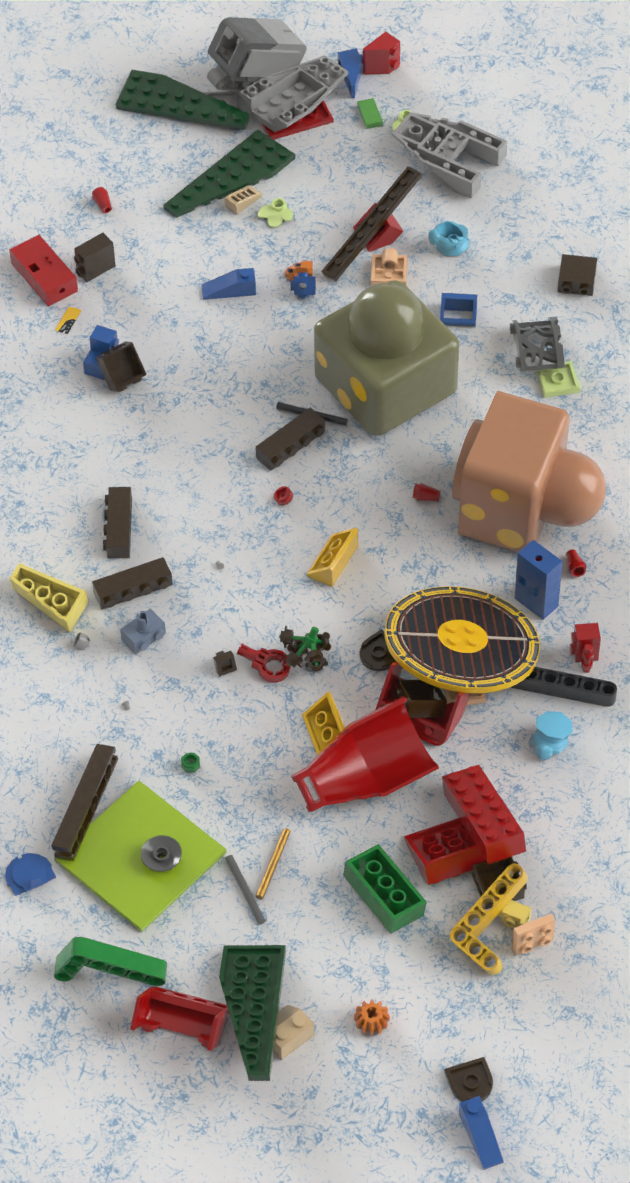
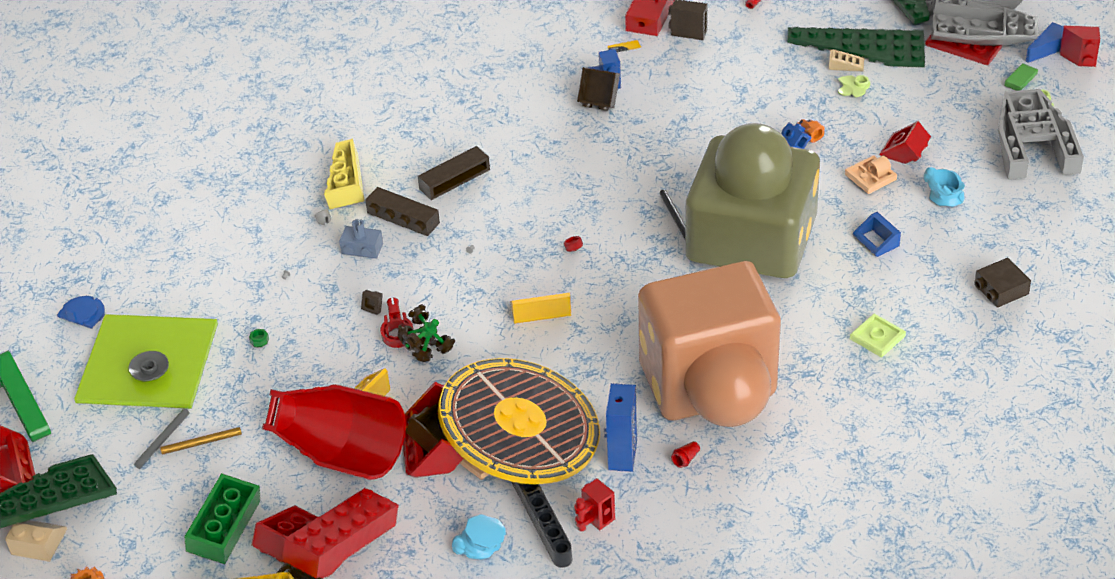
camera: 55 degrees right, 10 degrees down
dark brown piece [51,744,118,861] -> none
blue slope [202,268,256,300] -> none
dark brown brick [255,407,325,471] -> none
dark brown tile [321,166,422,282] -> none
dark grey fence [510,317,565,372] -> none

